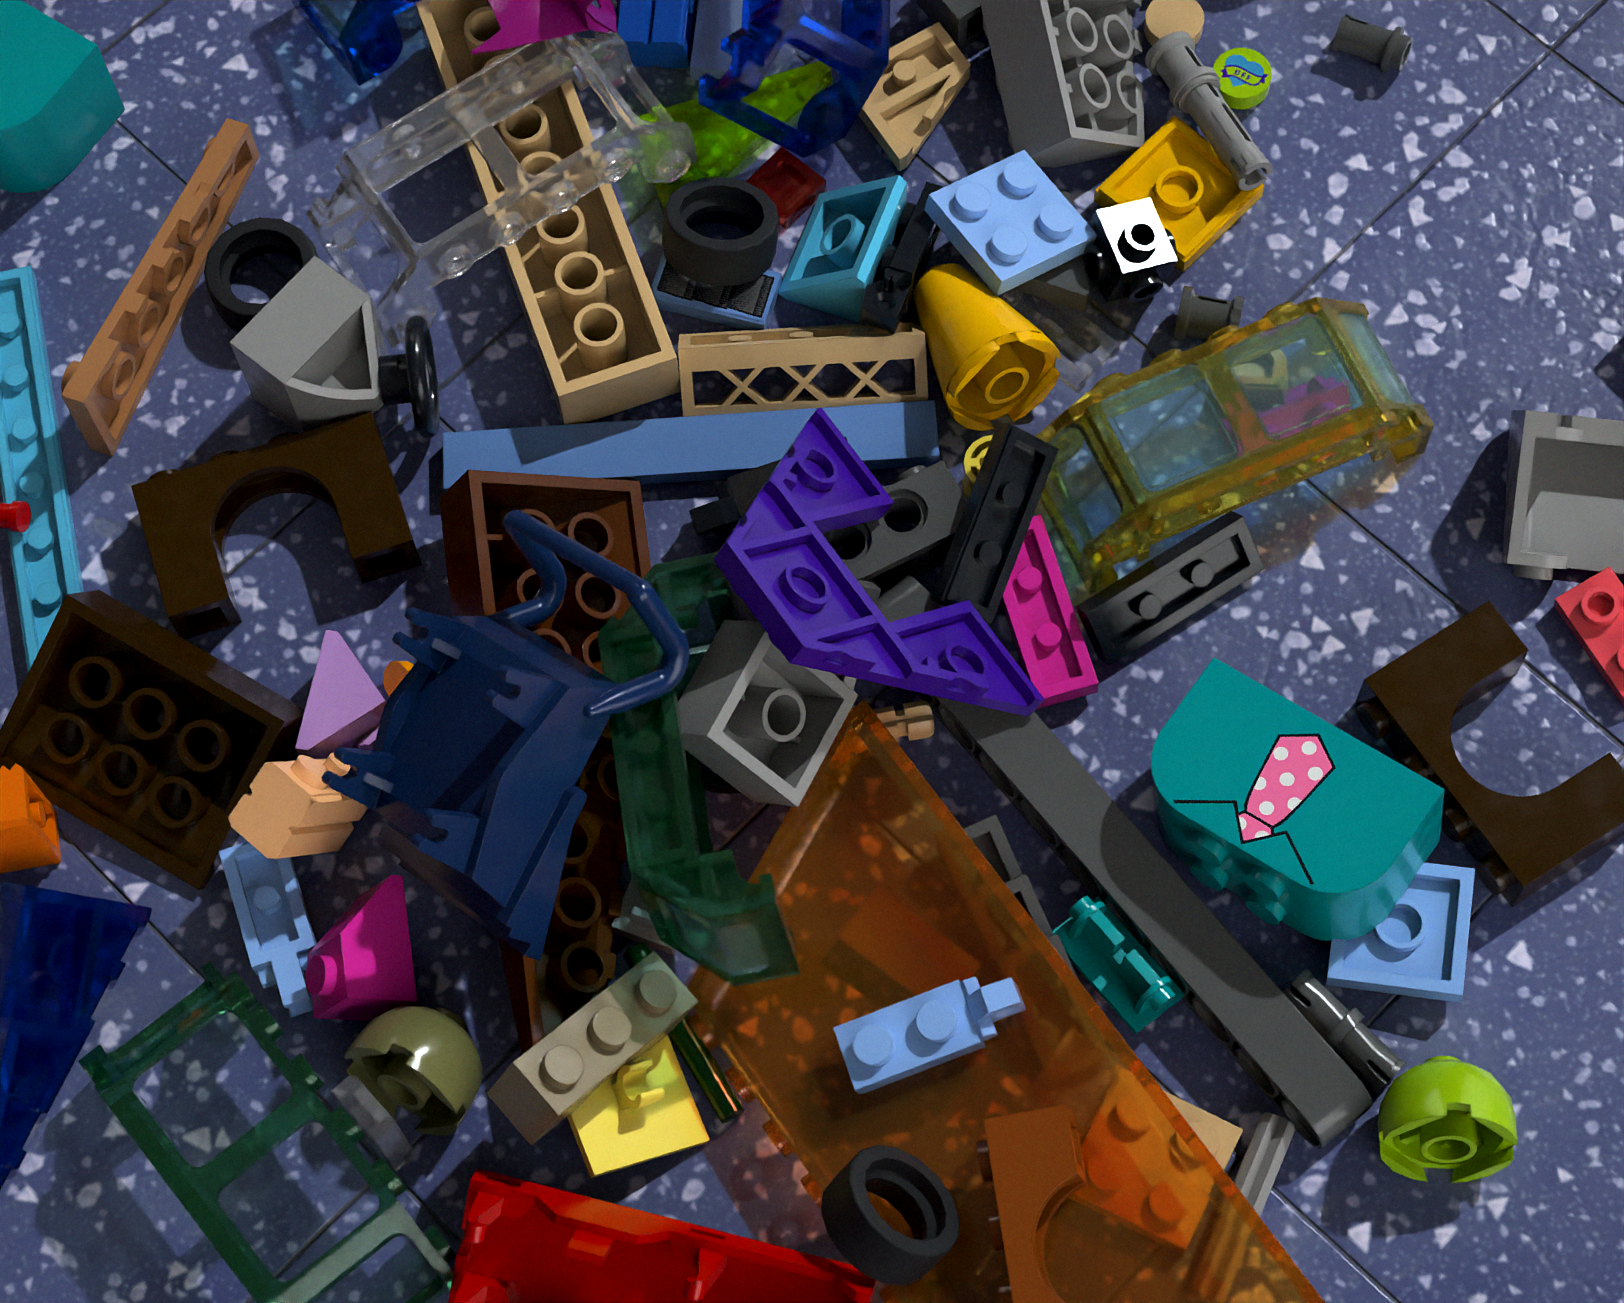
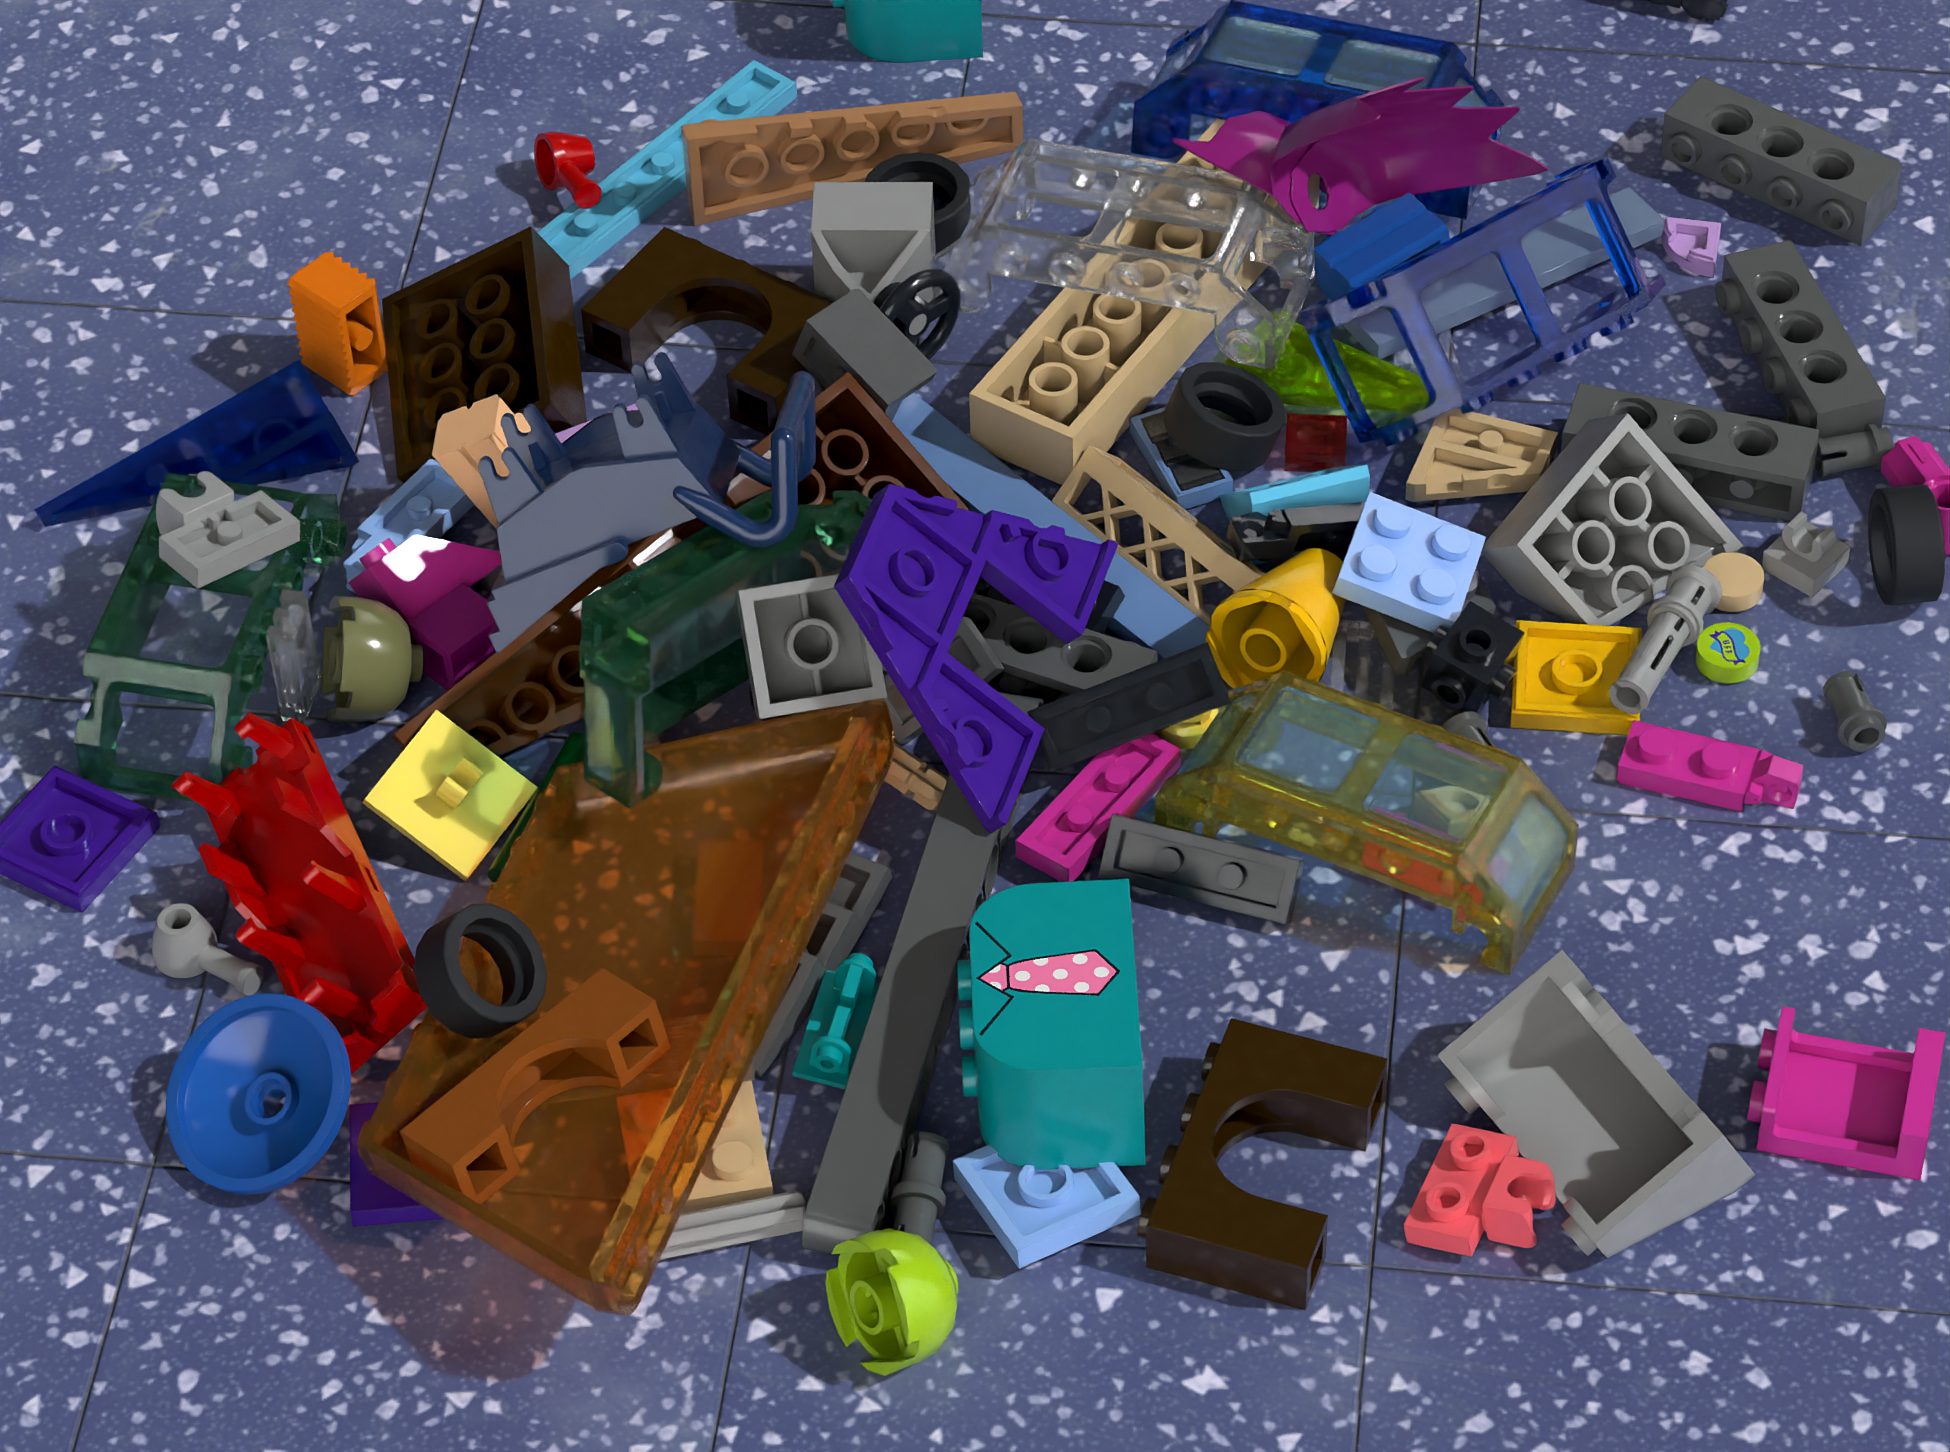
camera: 50 degrees right, 20 degrees down
dark tan arch [486,951,699,1146] -> none
light blue hinge [833,977,1026,1094] -> none
none -> light grey plate [156,471,300,589]
none -> magenta brick [408,583,496,691]
none -> dark grey panel [792,289,937,421]
none -> dark pink hinge [1616,720,1803,812]

